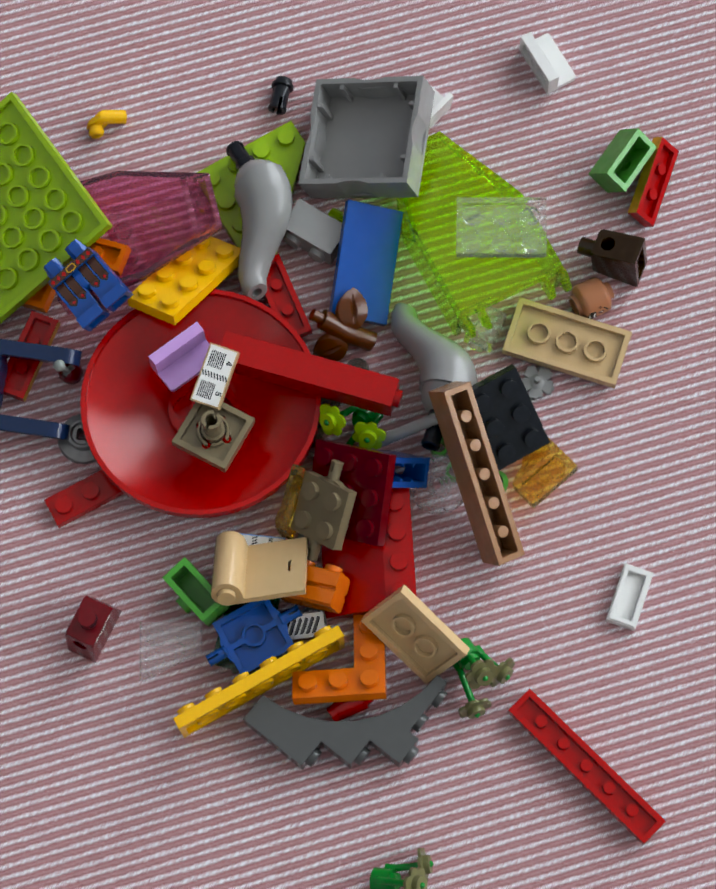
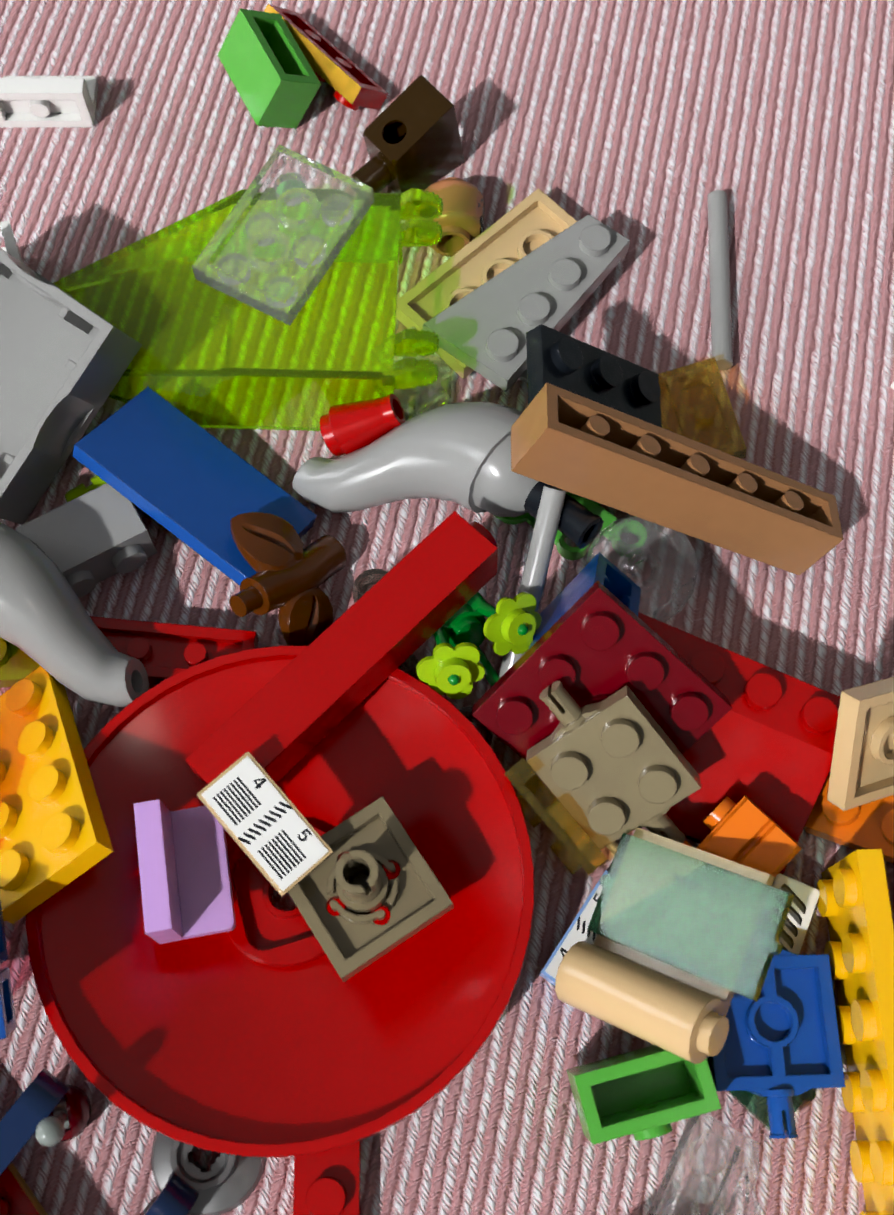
camera: 65 degrees left, 5 degrees down
none -> red cone [320,394,405,456]
none -> light grey wing [423,214,630,392]
none -> clear green piece [587,833,794,1001]
none -> light grey bar [707,190,733,371]

